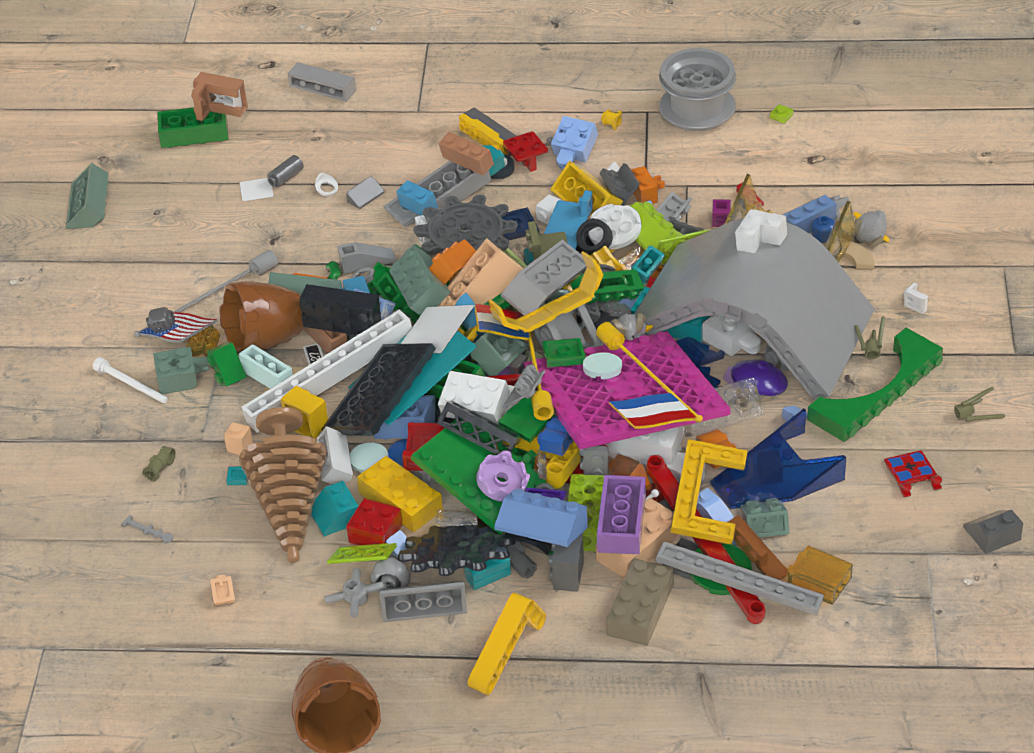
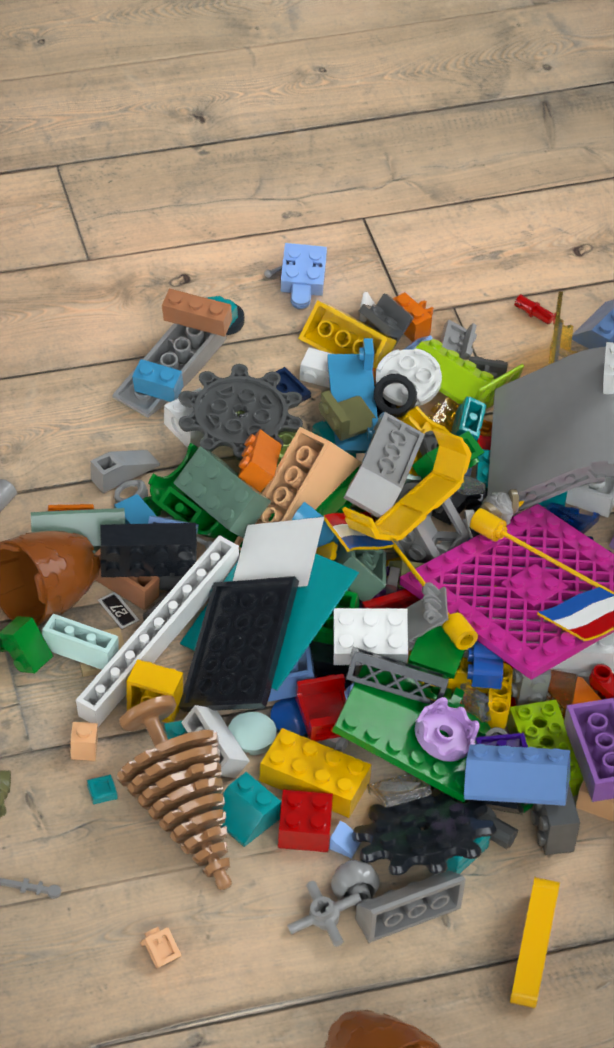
camera: 25 degrees left, 5 degrees up
white piece [315,173,338,197] -> none
green arm [326,261,341,280] -> none
lime window [327,543,397,564] -> none
slope [346,176,385,209] -> none
yellow piece [459,107,516,156] -> none
red bracket [503,131,548,172] -> none
green tile [542,338,586,367] -> none
light aqua tile [583,353,622,379] -> none
yellow brick [601,109,622,131] -> none
light grey wheel [659,48,736,131] -> none
magenta brick [712,199,731,227] -> none
lime plate [770,104,794,124] -> none

